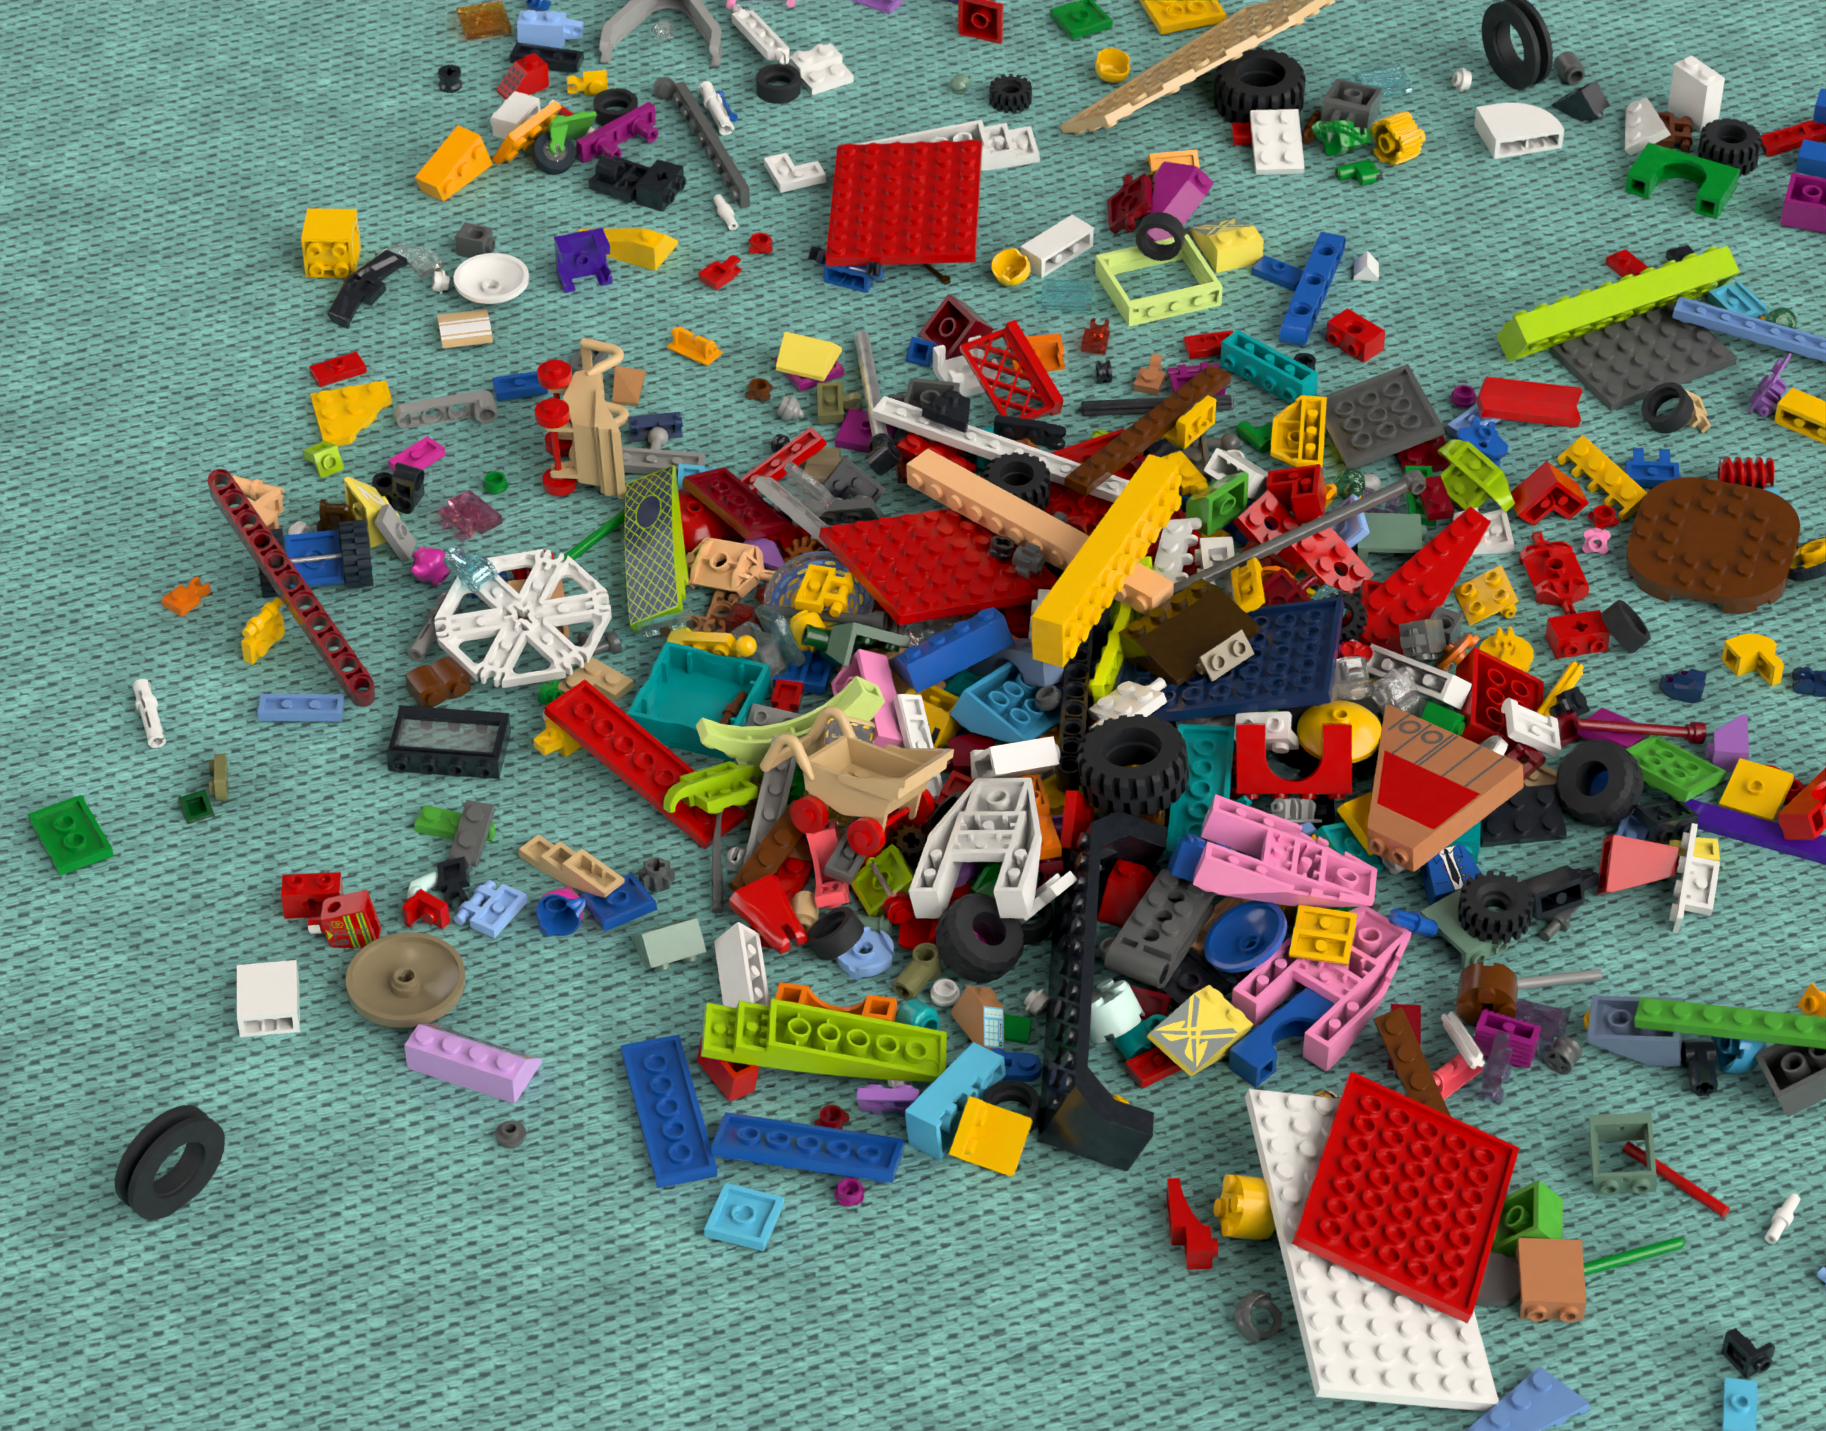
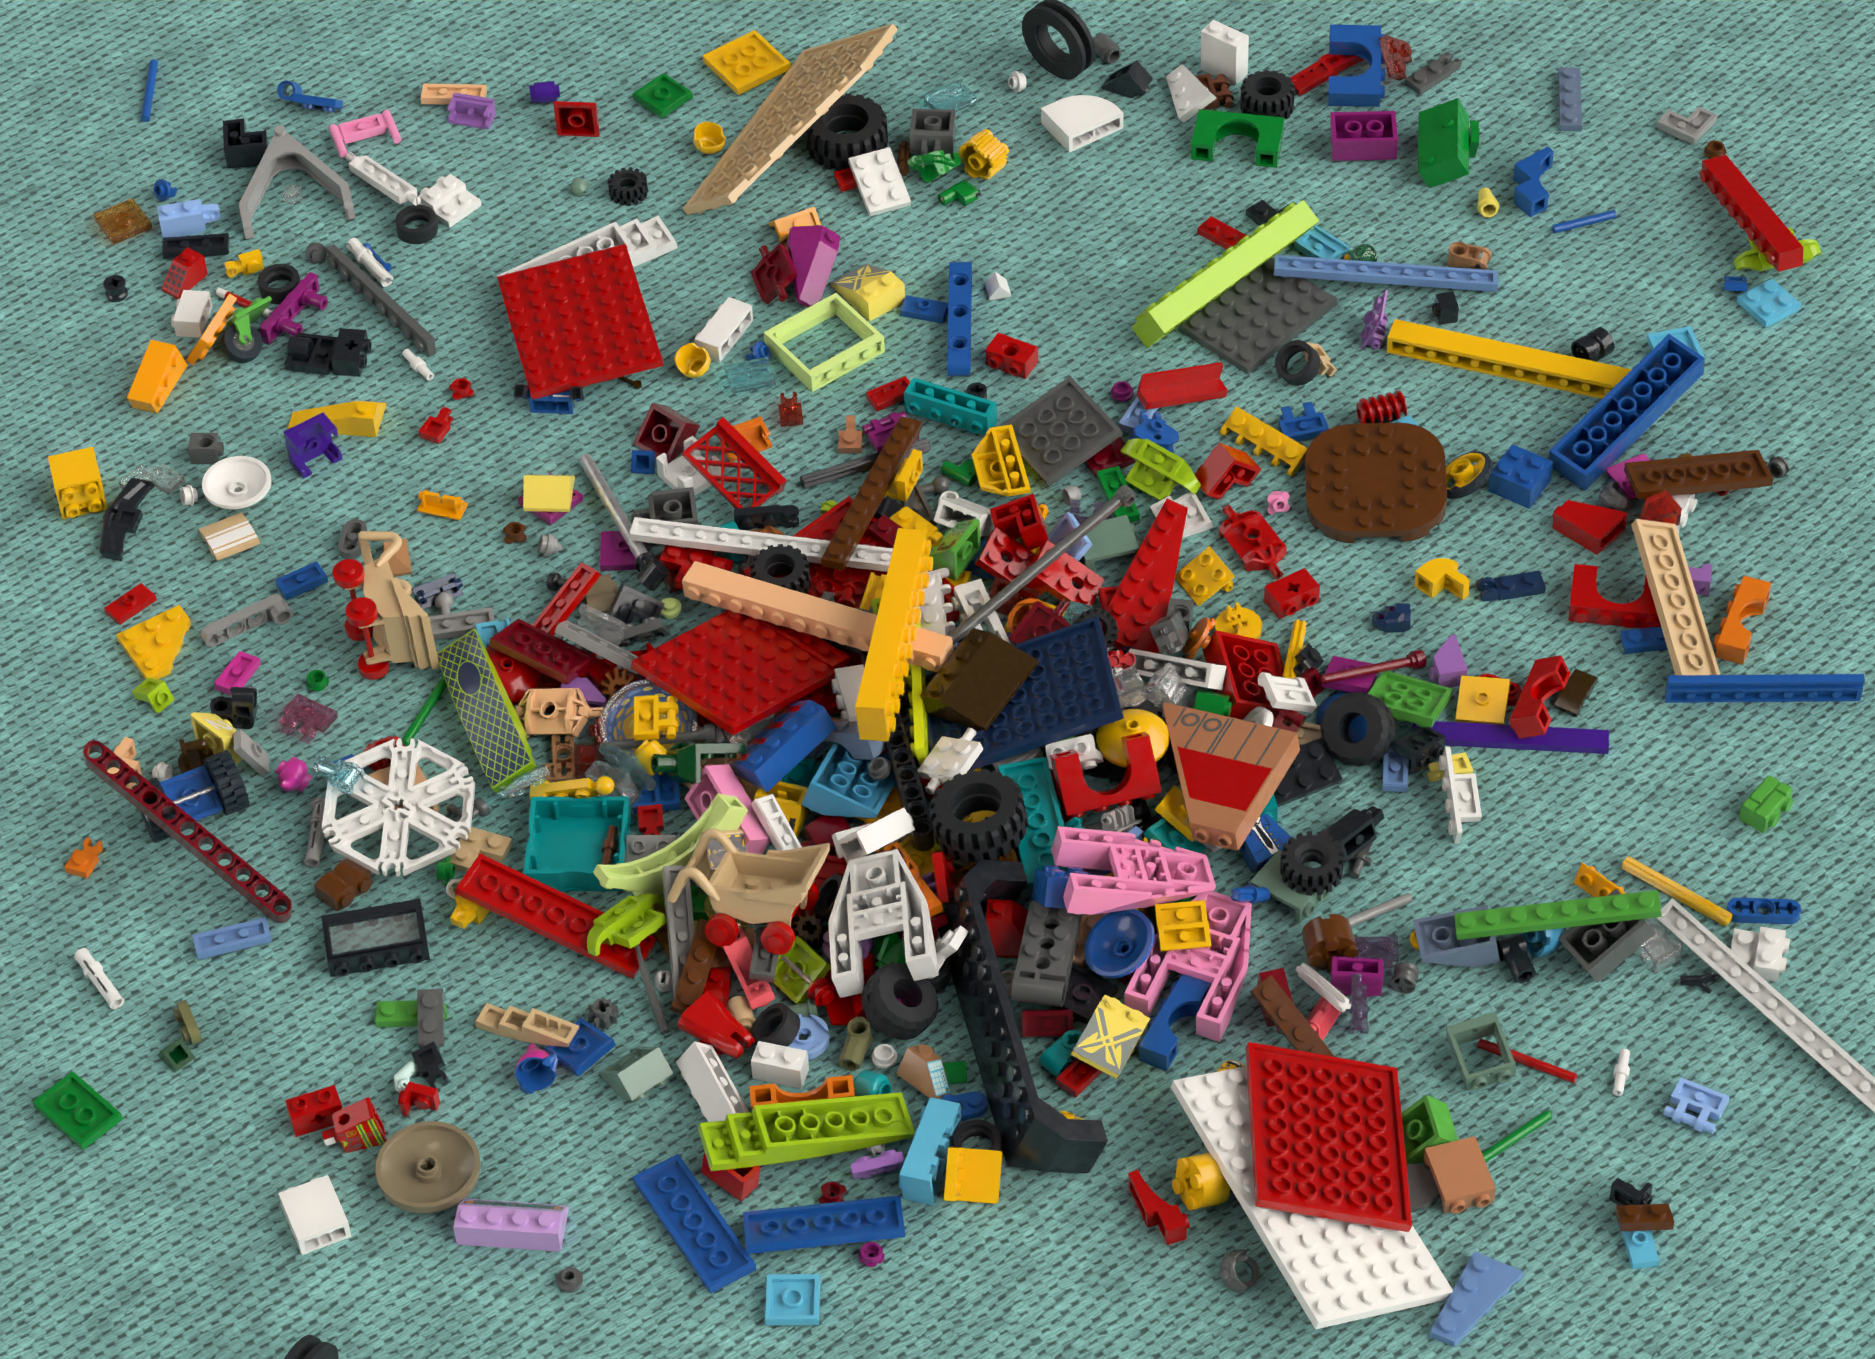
camera: 15 degrees left, 5 degrees up
light nougat pin [232,475,284,500] -> none
yellow plate [241,598,285,665] -> none
light blue plate [453,880,528,939] -> none
white plate [764,153,826,193] -> none
olive plate [817,382,862,424] -> none
black wing [921,390,971,433] -> none
black bush [988,536,1015,560] -> none
dark grey gear [1012,542,1045,578] -> none
white plate [1023,989,1050,1017] -> none
light aqua brick [1090,979,1145,1044] -> none
black bush [1096,360,1112,384] -> none
black tyre [1136,212,1185,261] -> none
hinge [1196,629,1254,682] -> none
yellow plate [1231,557,1265,613] -> none
clear green animal [1333,468,1366,501] -> none
dark red plate [1417,476,1454,521] -> none
red plate [1588,505,1619,530] -> none
slope [1596,835,1680,896] -> none
black tyre [1601,600,1651,653] -> none
none -> yellowish green plate [660,598,682,619]
none -> blue plate [745,341,770,364]
none -> white brick [751,1041,809,1089]
none -> reddish brown plate [1615,1204,1674,1231]

